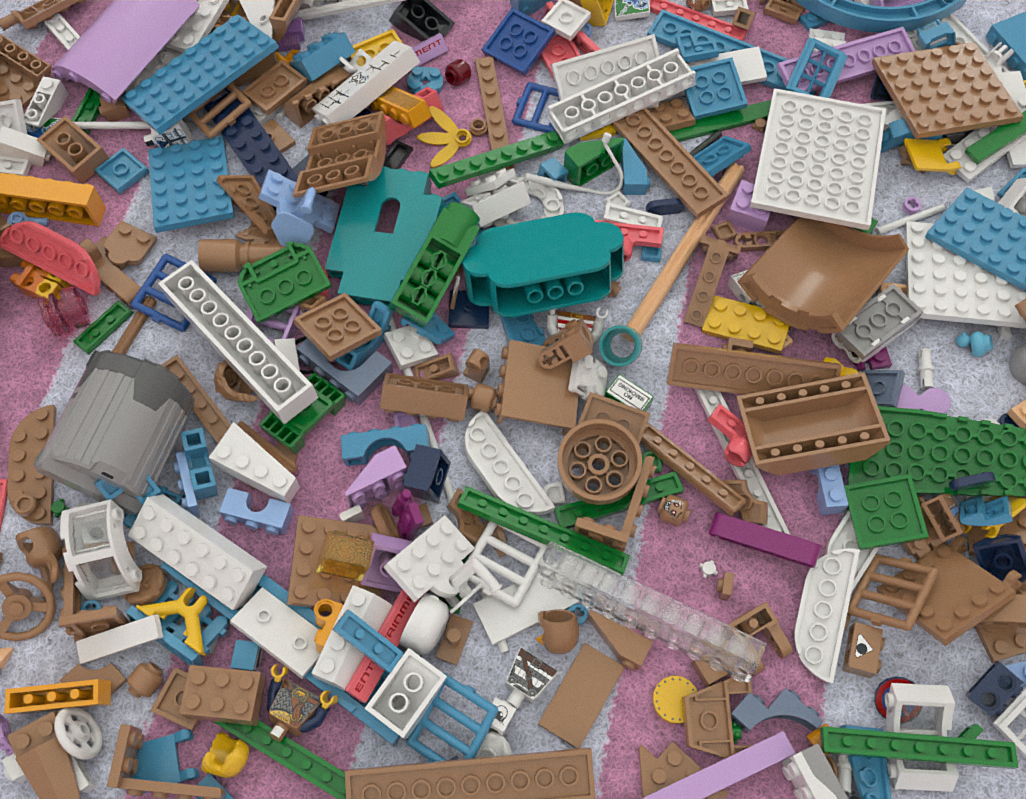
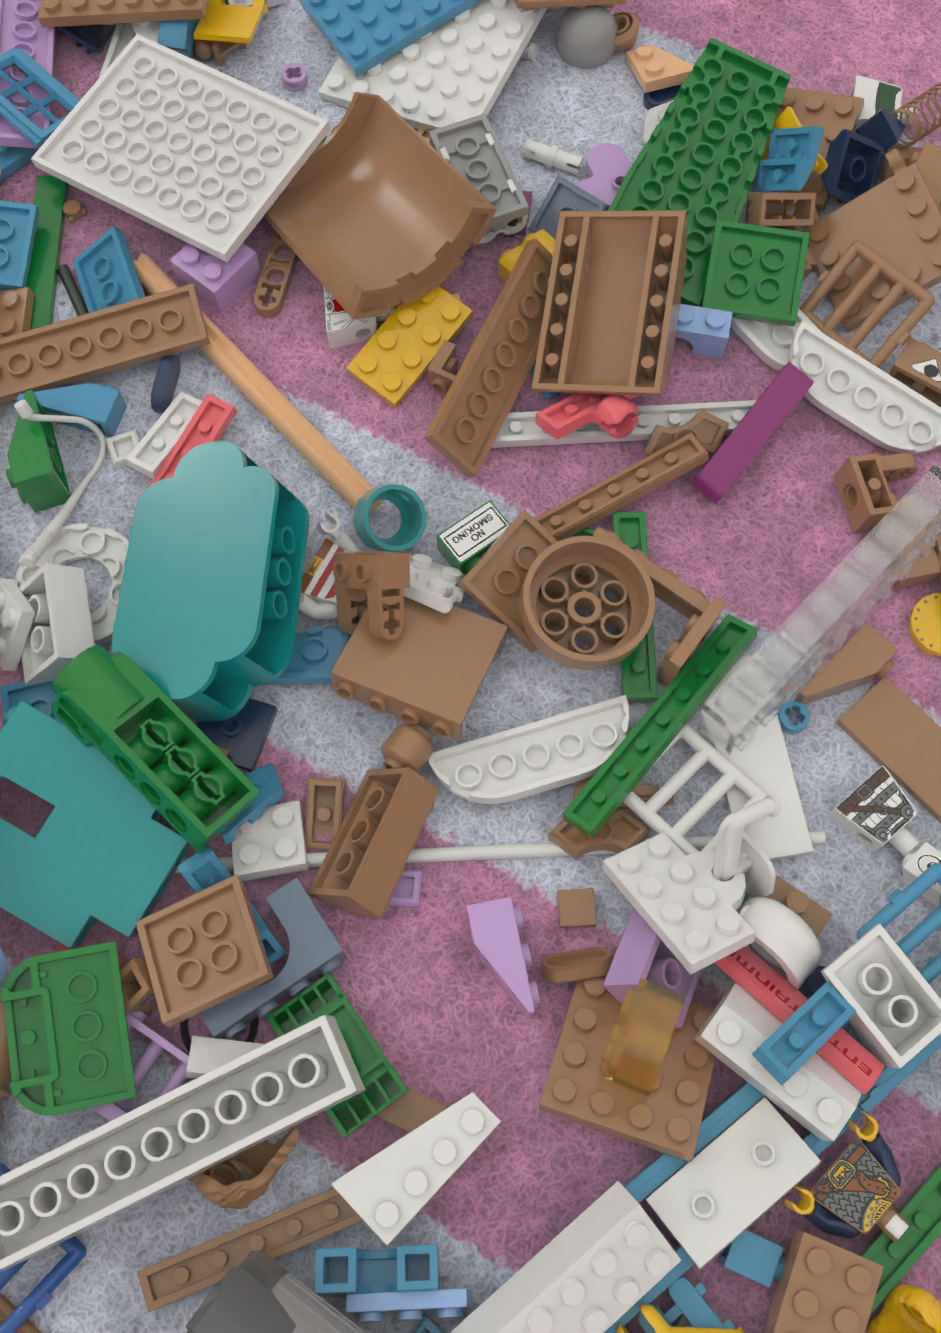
camera: 70 degrees left, 5 degrees up
light blue arch [219,488,294,535] -> none
medium nougat axle [237,421,298,475] -> none
light orange plate [314,599,343,653] -> none
white tile [339,505,365,523] -> none
dark azure arch [341,424,430,466] -> none
magenta plate [392,489,424,541] -> none
dark blue brick [402,444,451,503] -> none
medium nougat leg [463,349,490,383] -> none
medium nougat piece [535,609,579,654] -> none
dark azure panel [537,157,569,183] -> none
white tile [543,482,566,506] -> none
dark azure tile [641,246,662,263] -> none
medium nougat head [657,495,691,526] -> none
medium nougat bracket [684,234,742,328] -> none
white piece [699,560,718,578] -> none
medium nougat tile [711,220,738,242] -> none
medium nougat plate [716,572,734,601] -> none
white bar [875,204,946,235] -> none
dark blue tile [949,472,996,492] -> none
medium azure animal [956,331,993,357] -> none

